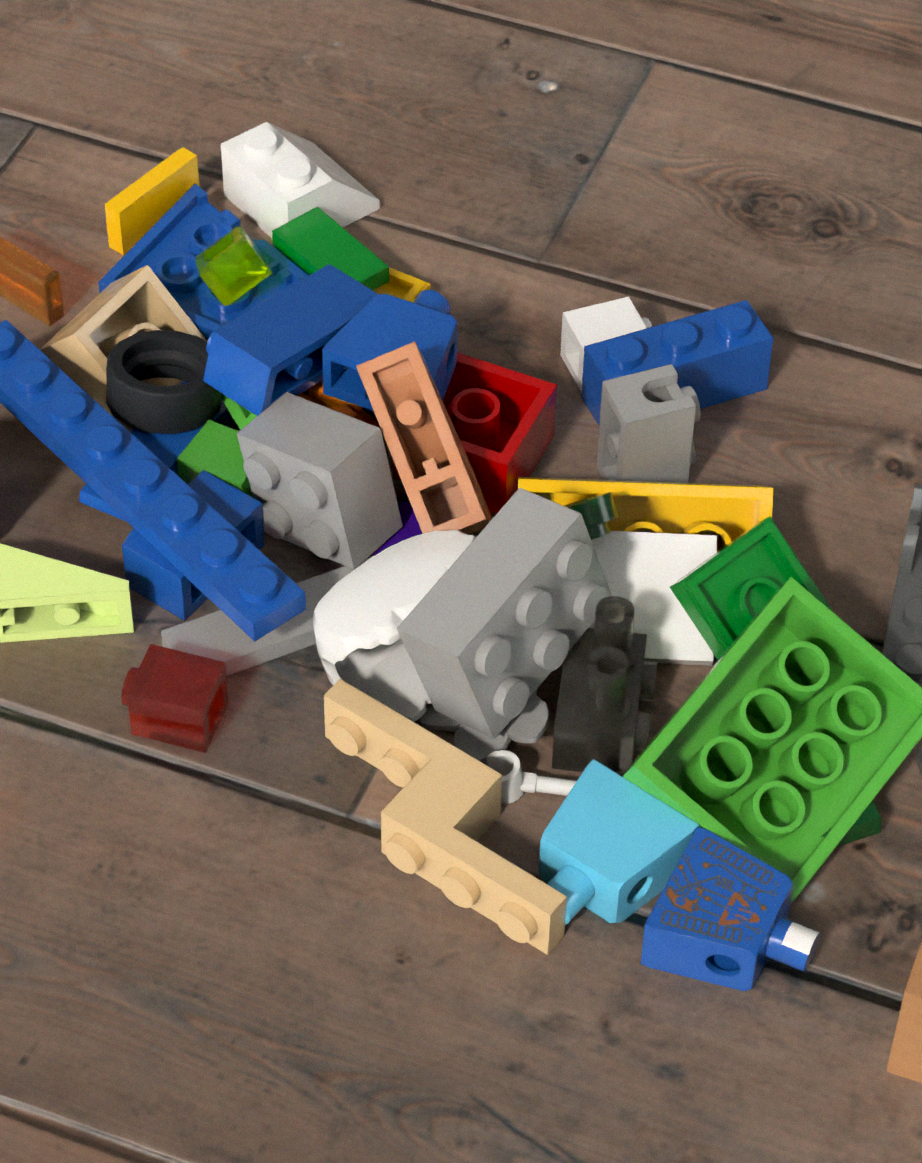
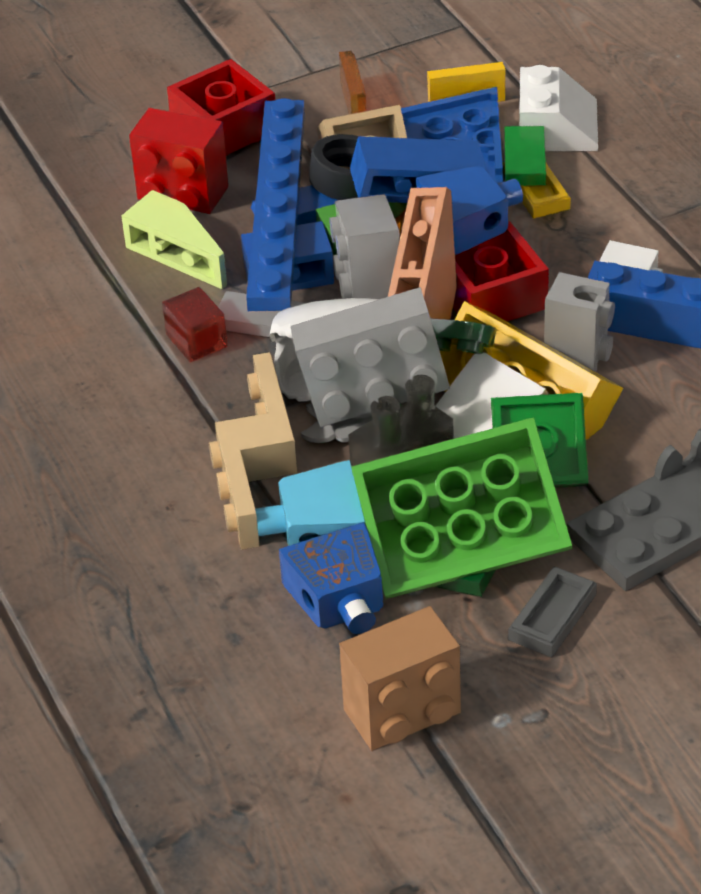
camera: 45 degrees right, 5 degrees down
clear neon green slope [195,226,272,306] -> none
white hand [486,750,577,805] -> none

